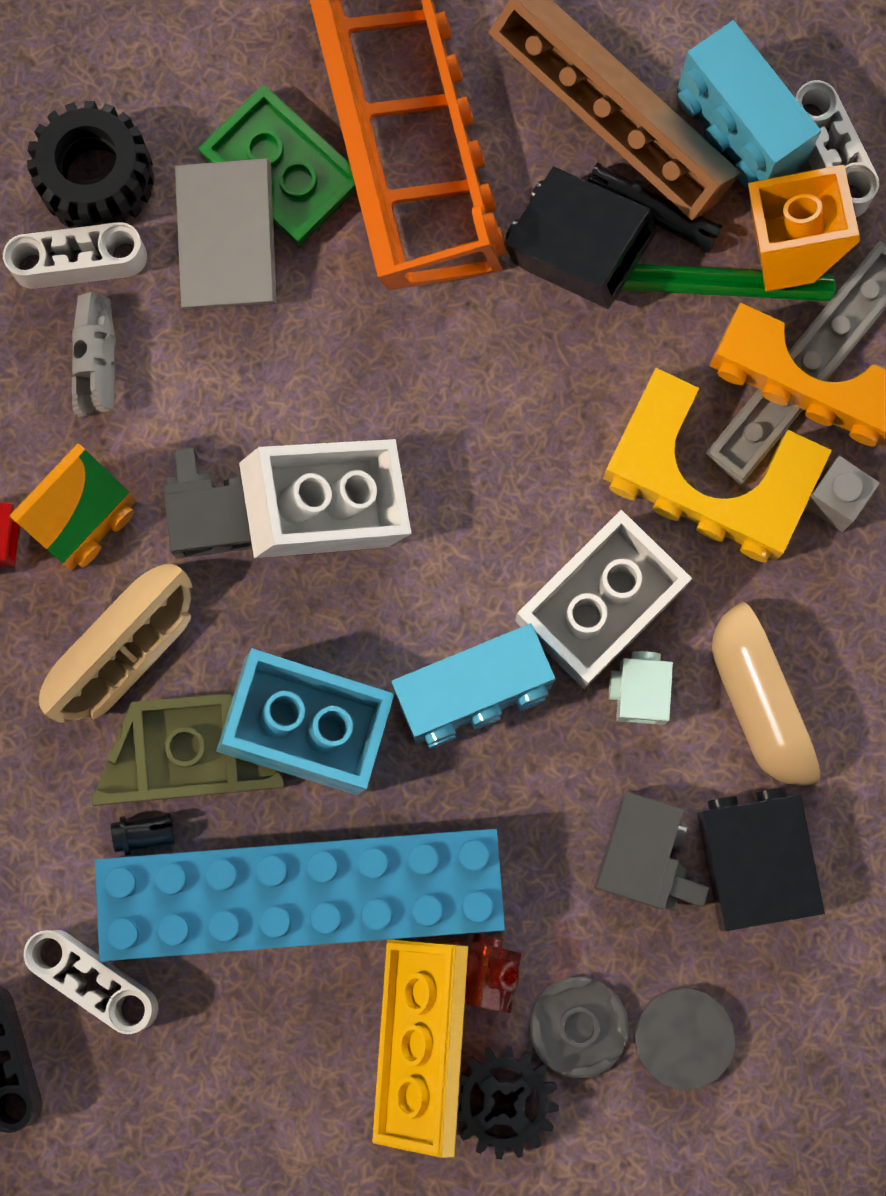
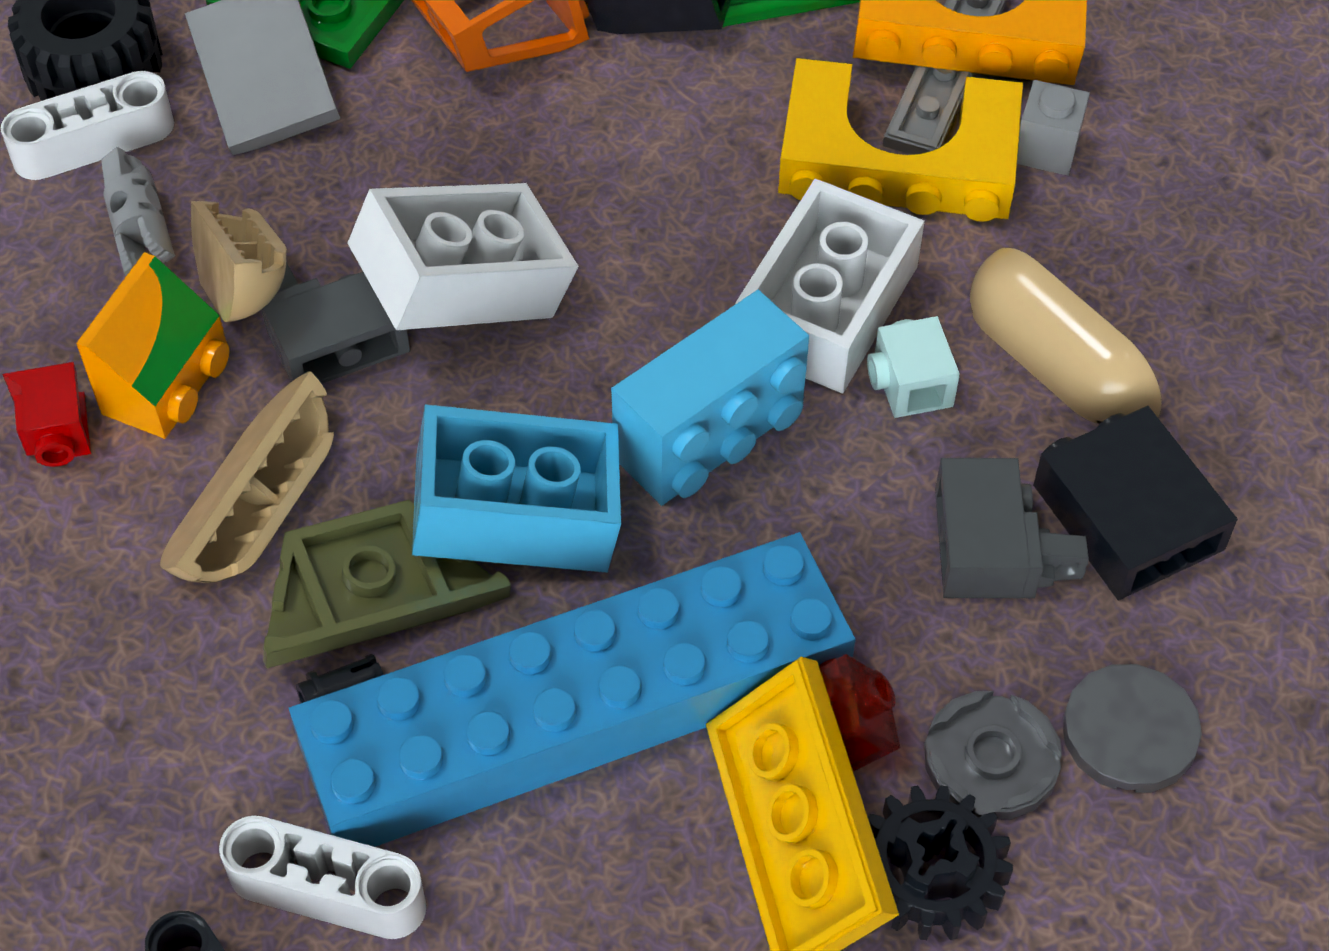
camera: 20 degrees left, 25 degrees down
none -> tan brick [191,201,287,322]

